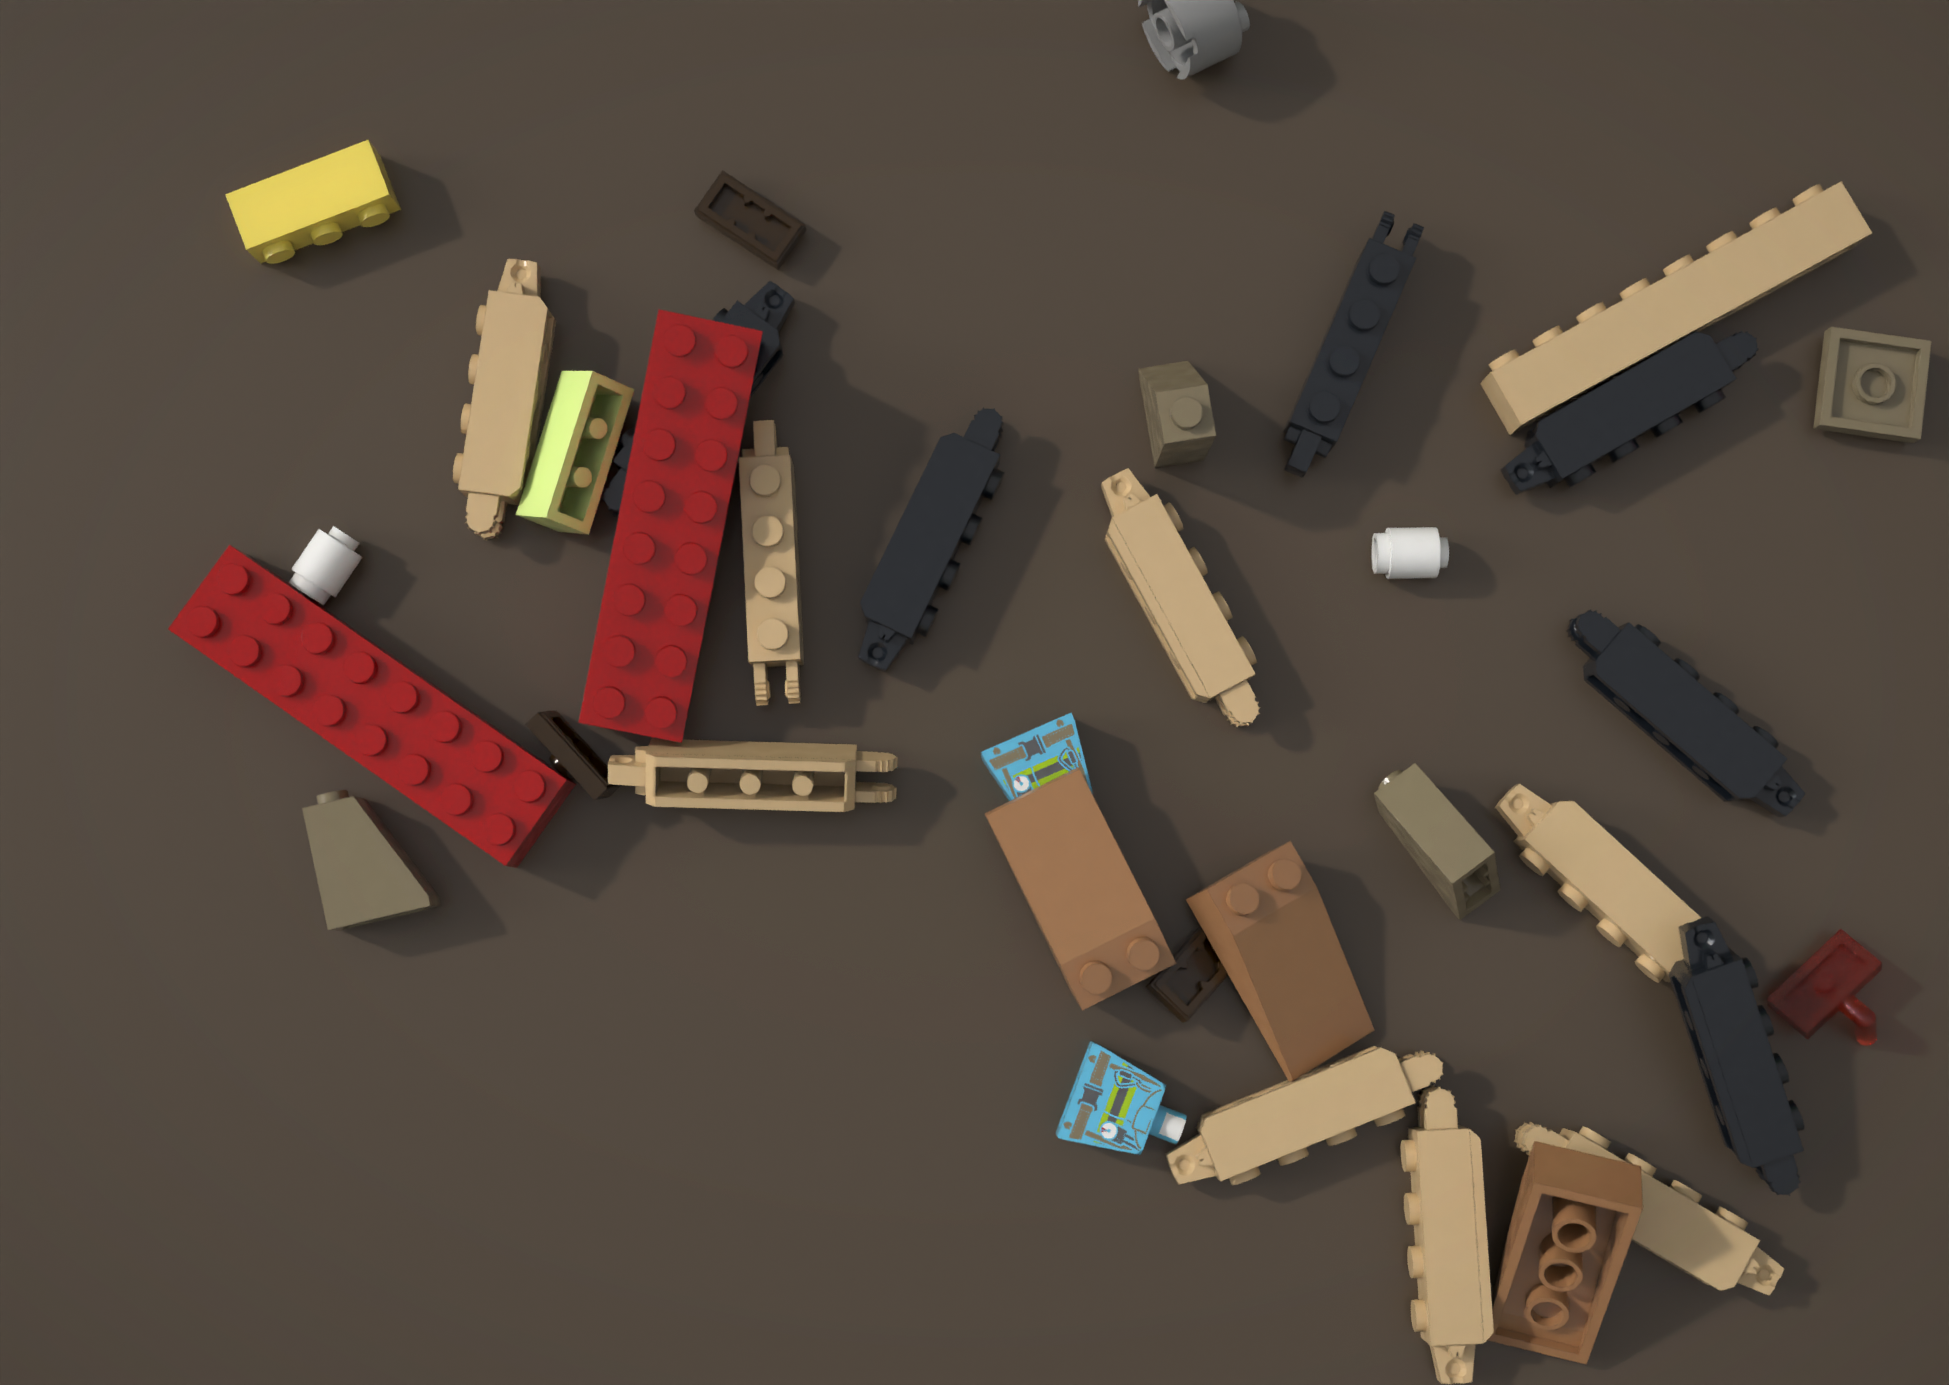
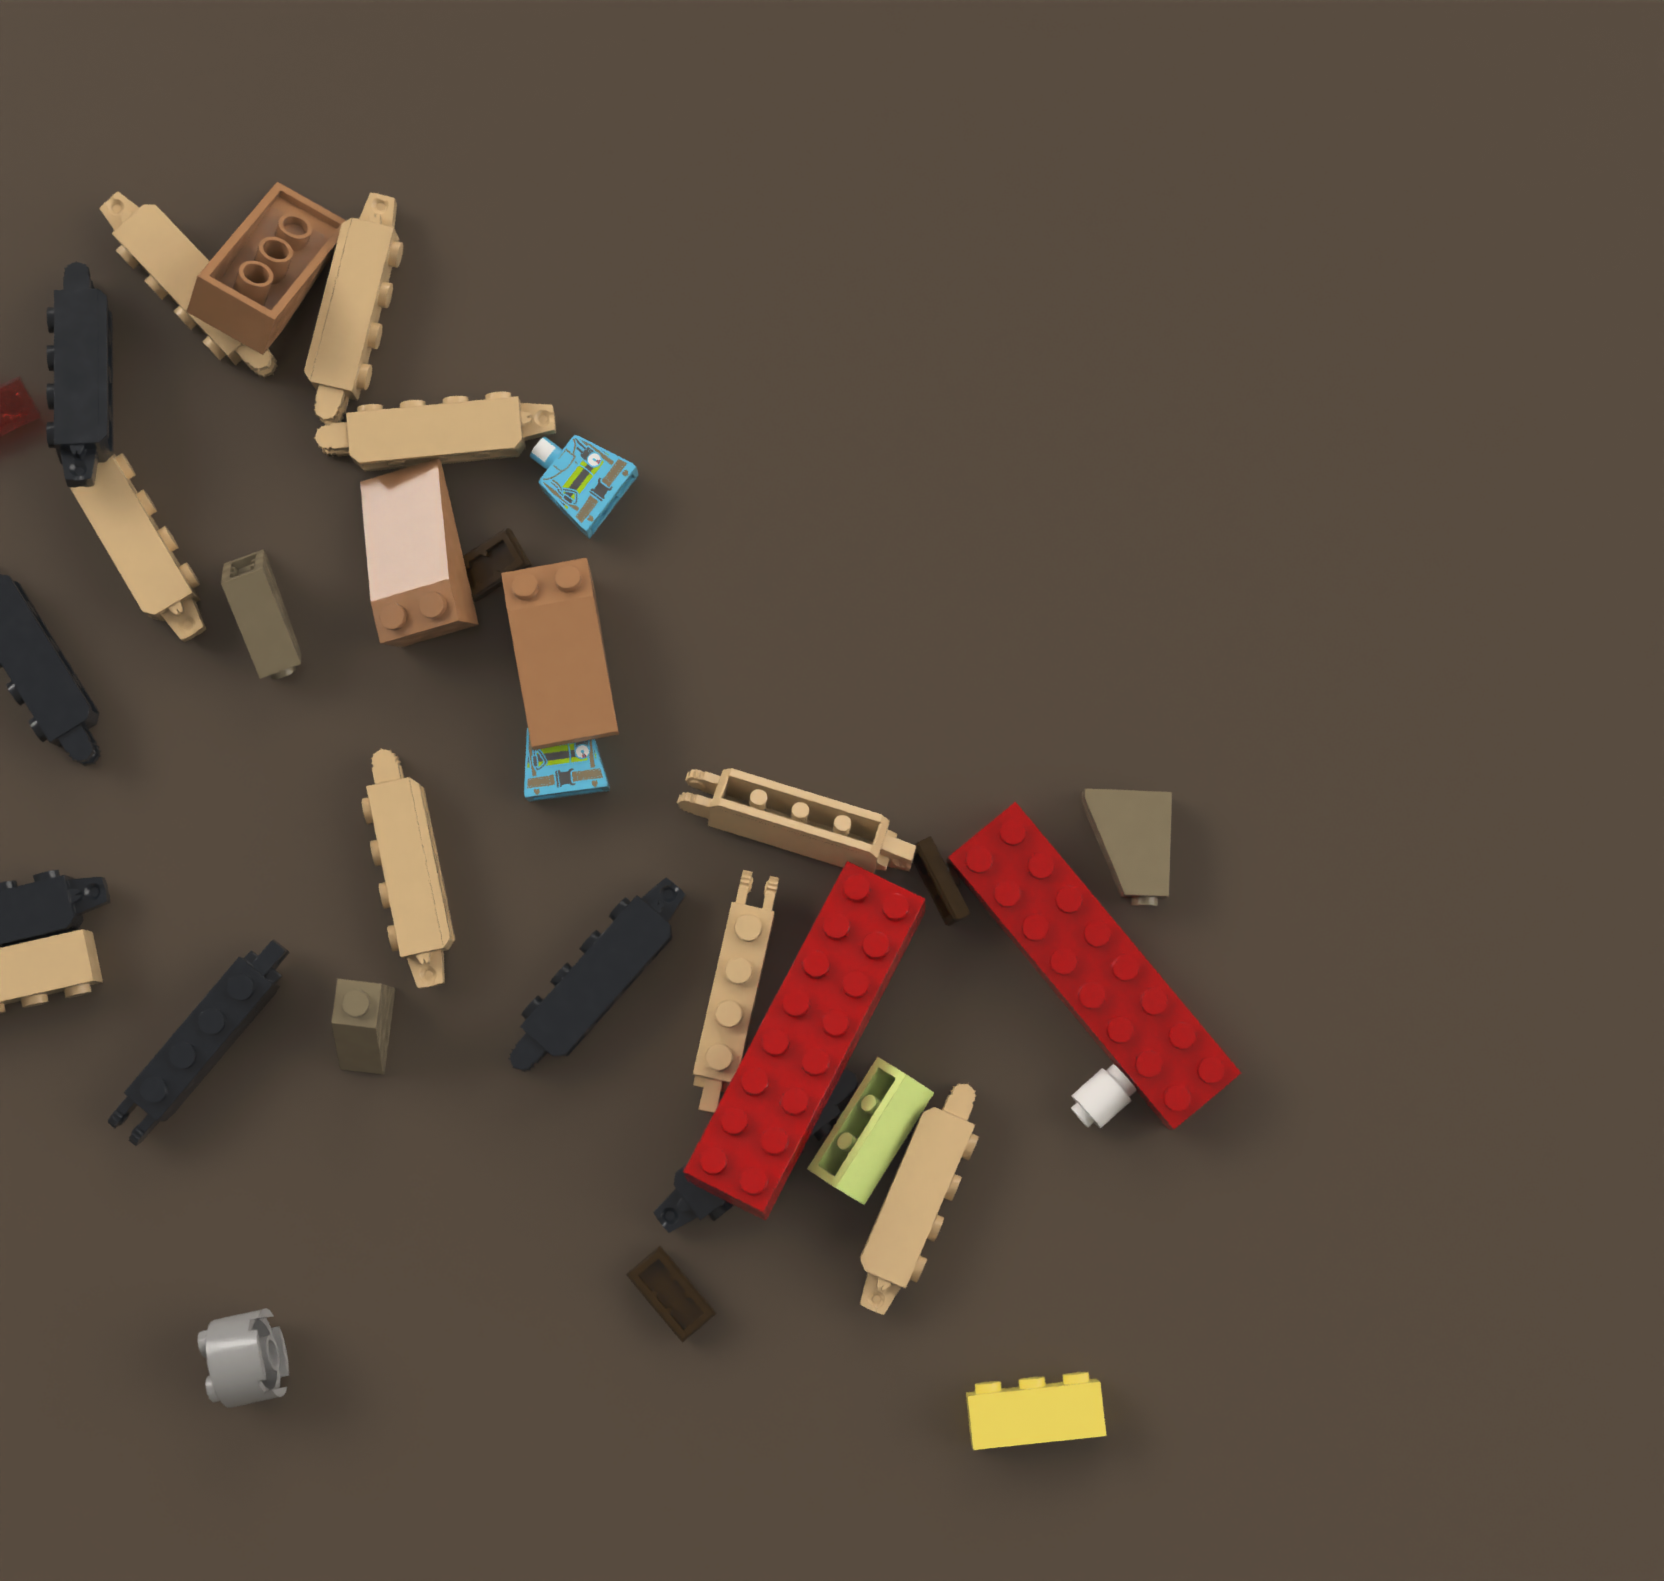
camera: 165 degrees left, 0 degrees up
white brick [1371,527,1449,579] -> none

